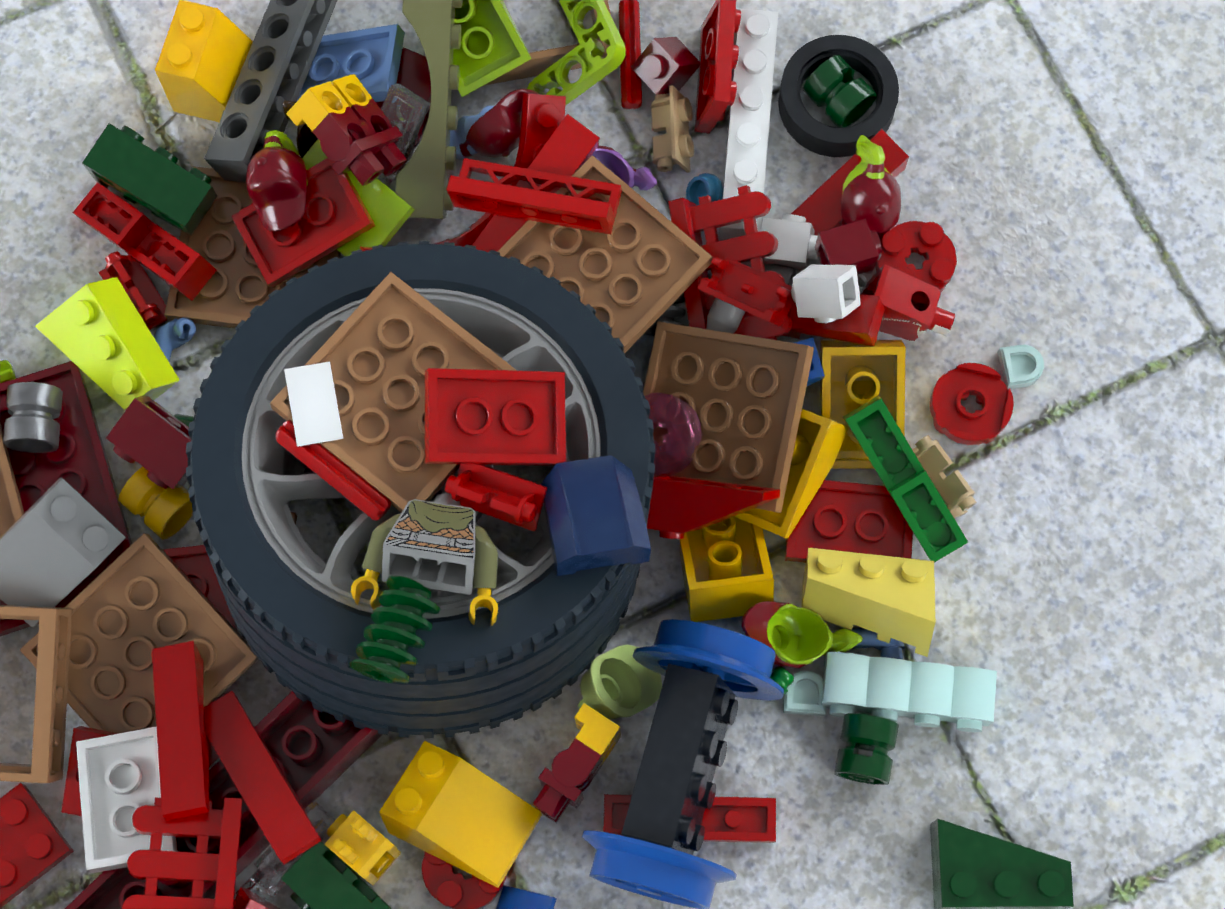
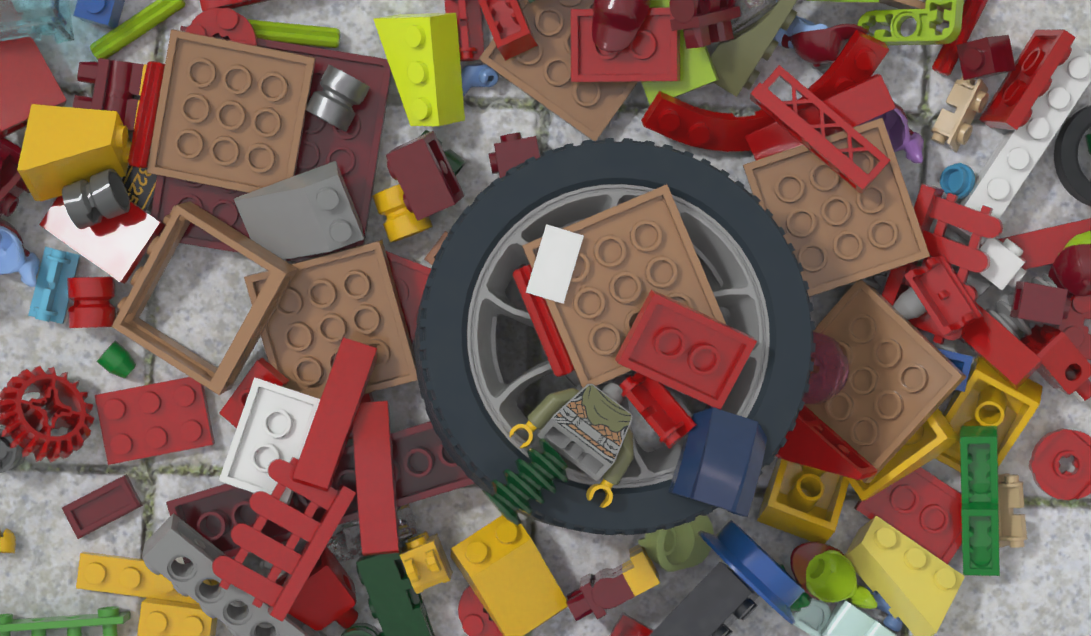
camera: 30 degrees right, 15 degrees up
white brick [791,264,861,323] -> none

